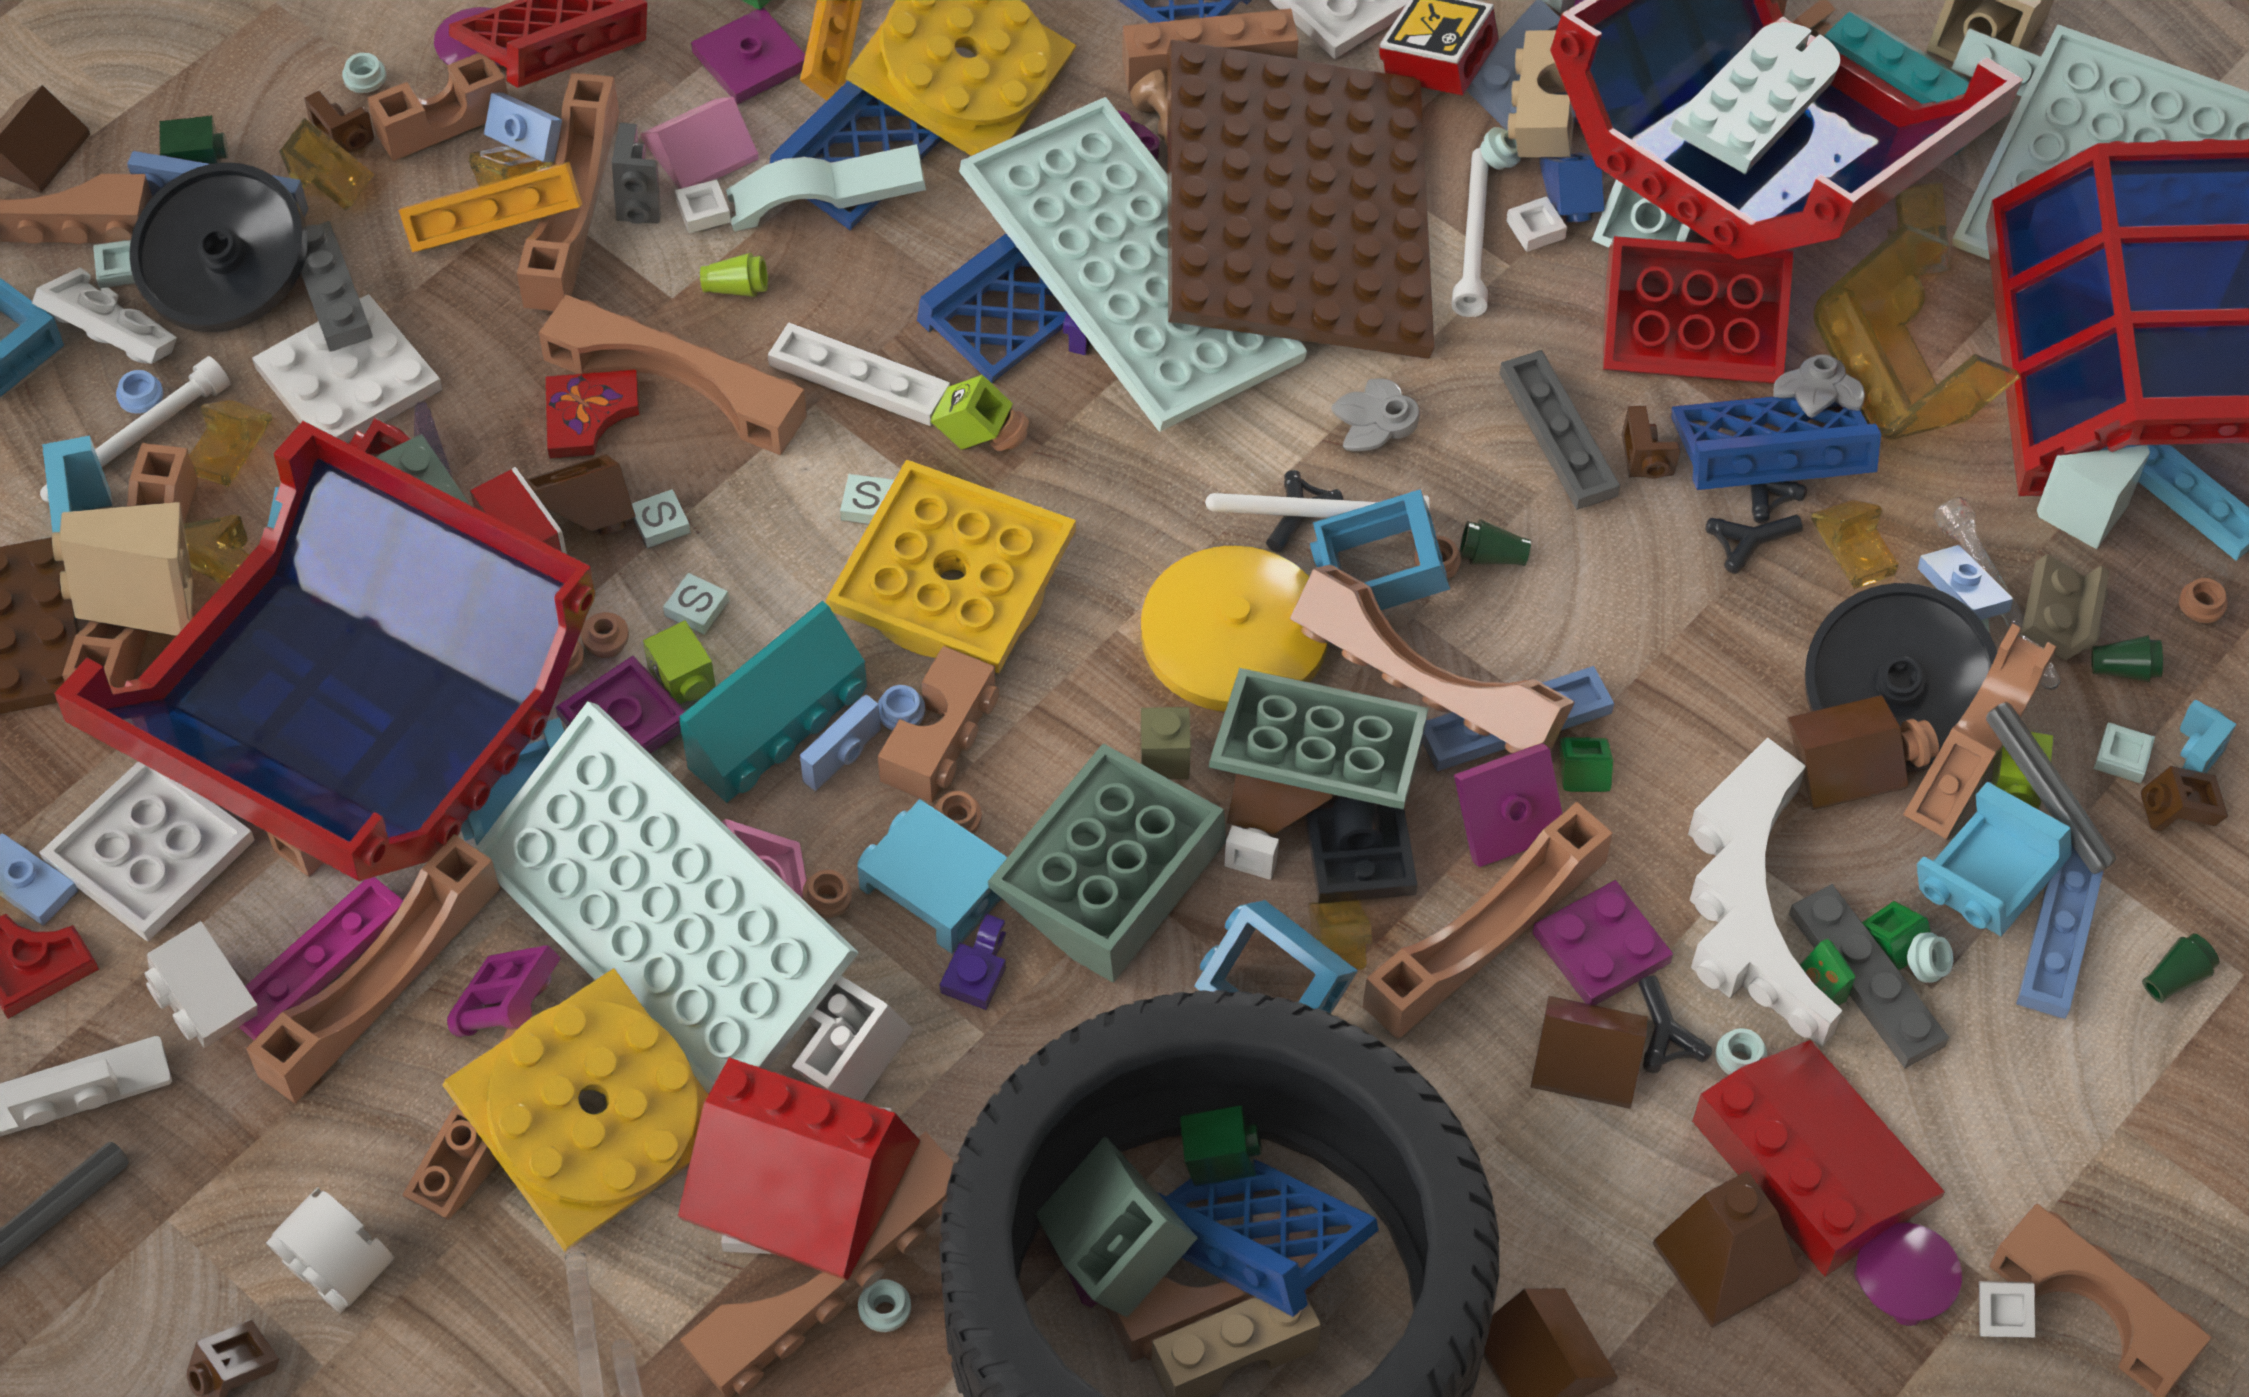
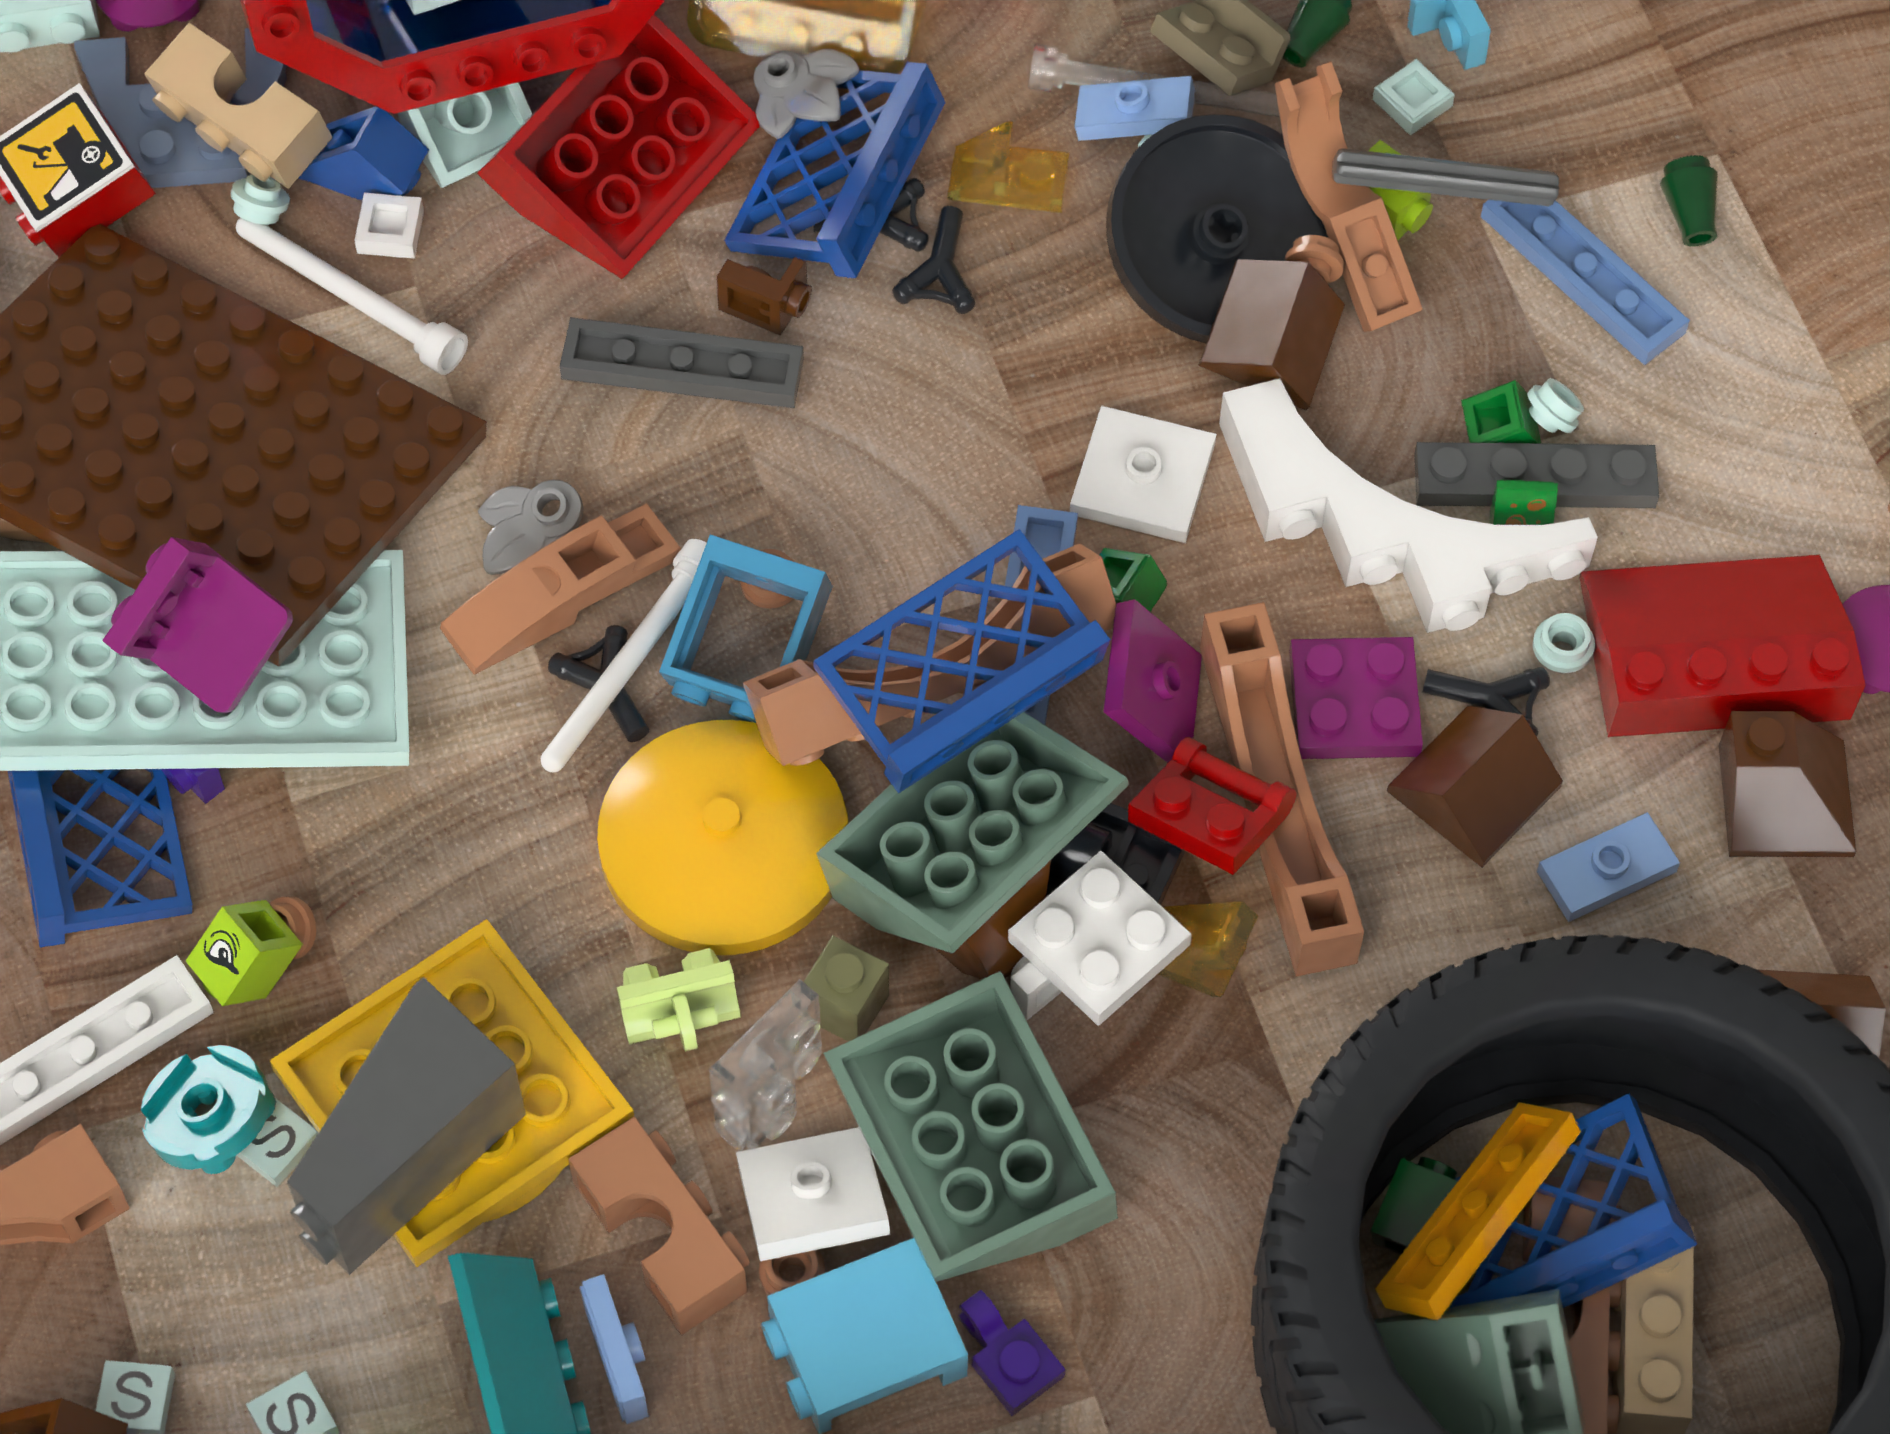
camera: 60 degrees left, 5 degrees up
light blue plate [878,685,925,730] -> none
dark azure window [1194,900,1358,1014] -> none
dark green cone [1459,519,1531,566] -> none
medium azure panel [1917,782,2072,936] -> none
reddish brown bracket [2141,766,2228,831] -> none
none -> magenta bracket [102,537,293,713]
none -> plate [141,1045,276,1174]
none -> dark grey slope [287,977,526,1275]
none -> nougat slope [440,503,681,675]
none -> yellowish green hips [616,948,741,1052]
none -> clear plate [709,979,822,1151]
none -> white plate [736,1127,890,1261]
none -> blue fence [813,529,1111,794]
none -> white plate [1008,851,1191,1026]
none -> white plate [1070,406,1216,543]
none -> red plate [1128,737,1296,875]
none -> light orange plate [1375,1102,1581,1321]
none -> light blue plate [1537,812,1680,922]

